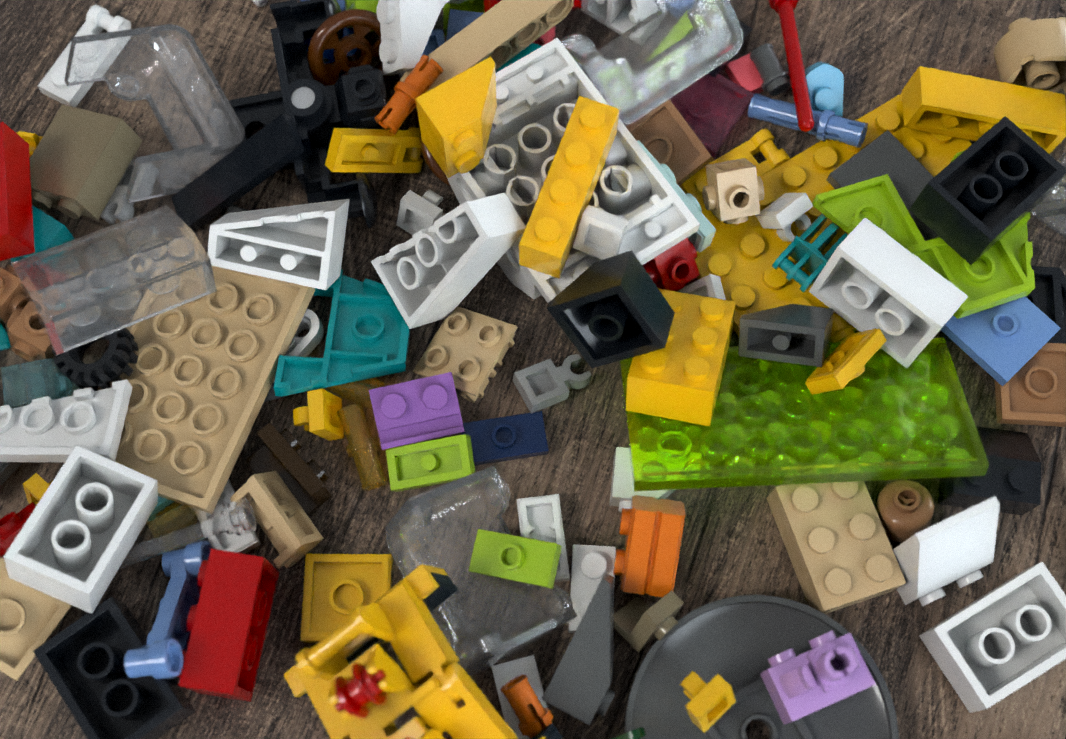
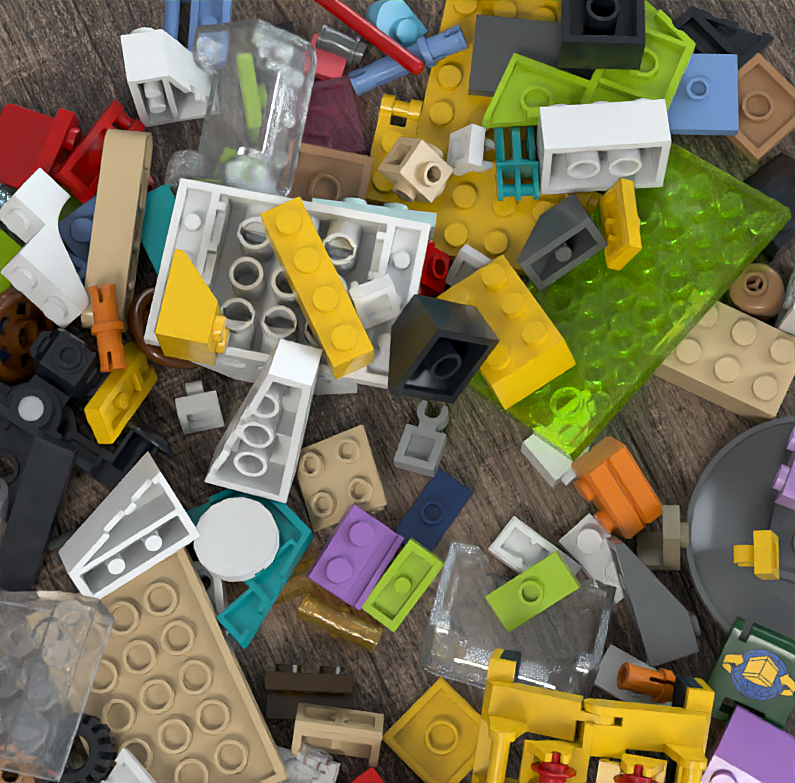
camera: 45 degrees left, 5 degrees up
yellow tile [293,388,344,441] -> none
none -> white tile [194,497,279,582]

